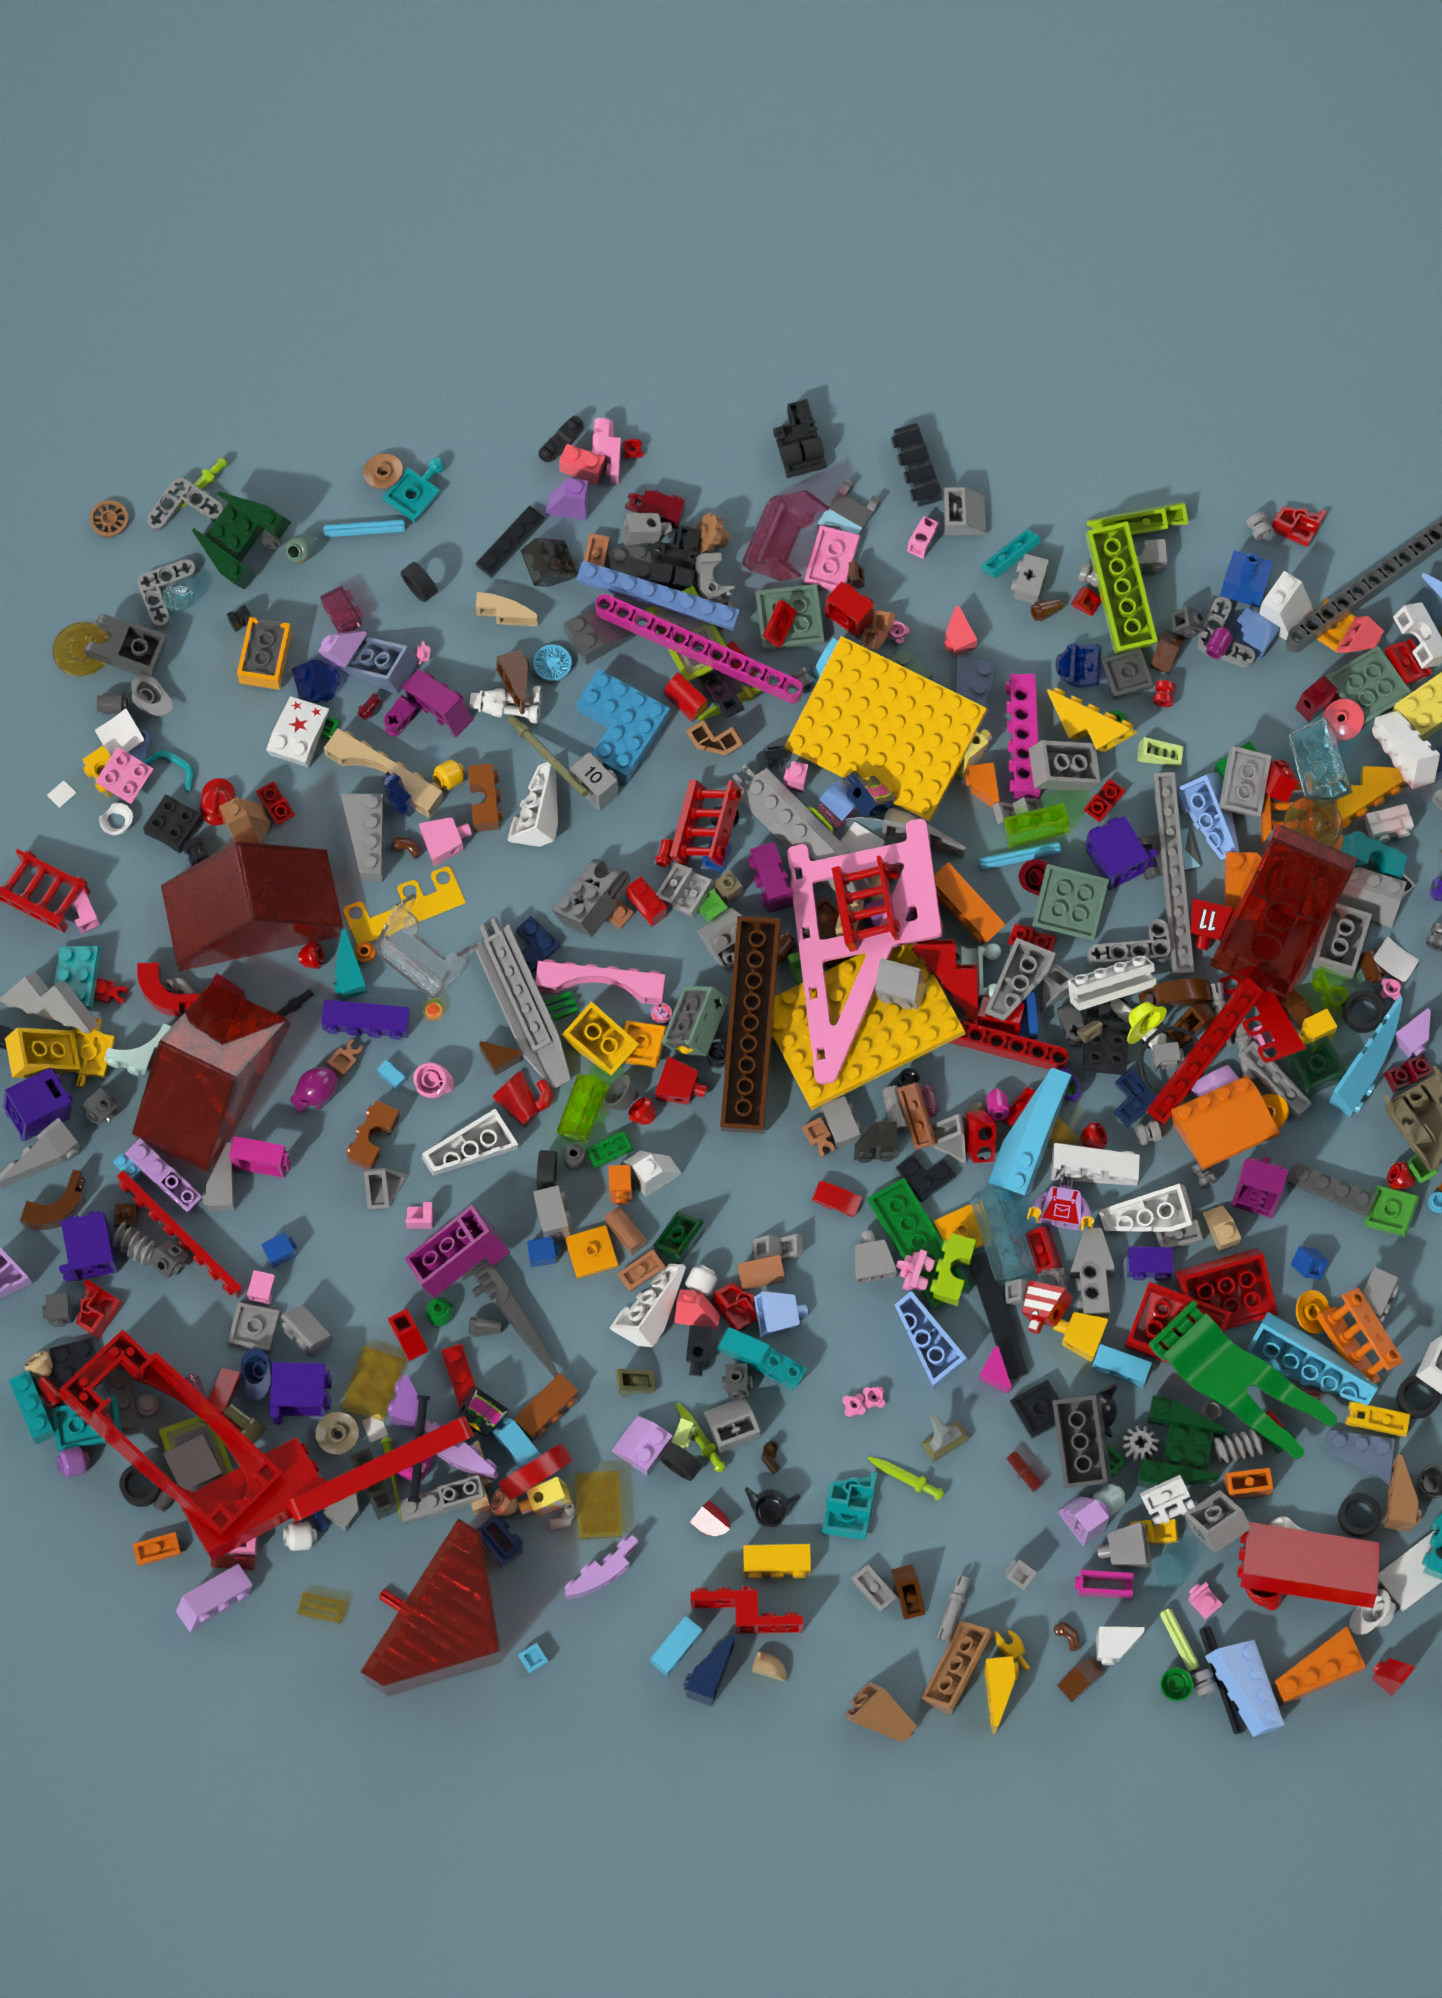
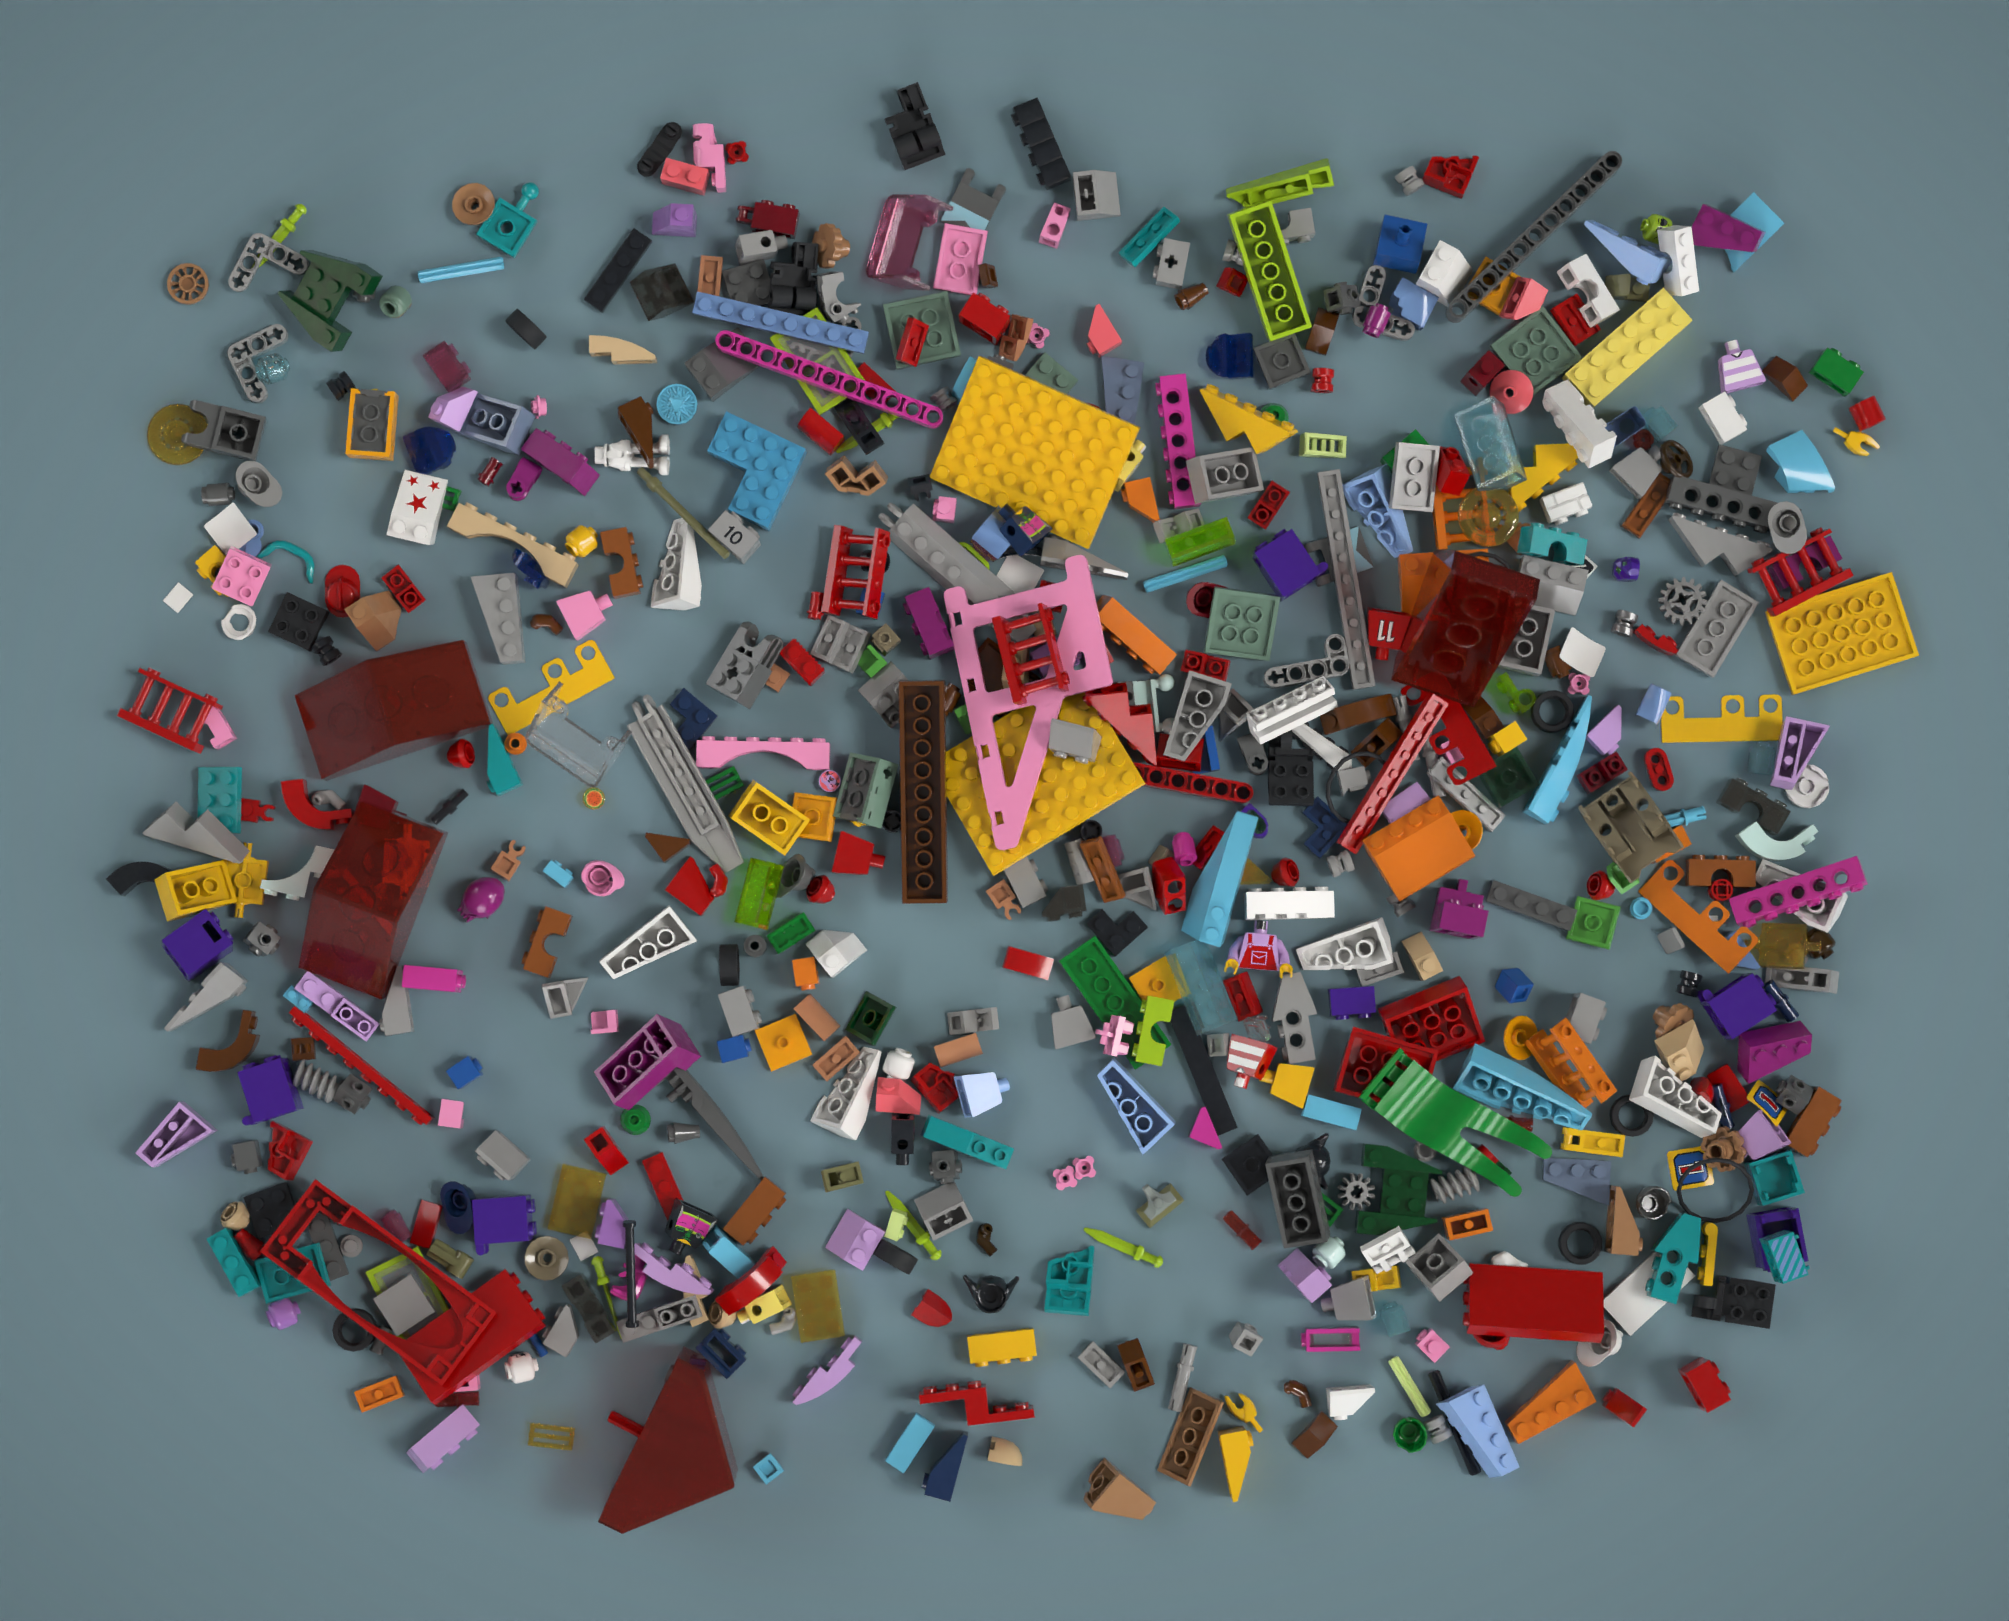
camera: 10 degrees left, 15 degrees up
light grey tile [228,1302,281,1354] -> none
red beam [286,1416,474,1522] -> none
dark purple brick [321,1000,410,1040] -> none
dark tan slope [1077,1020,1103,1043] -> none
neon yellow piece [1127,1002,1167,1044] -> none

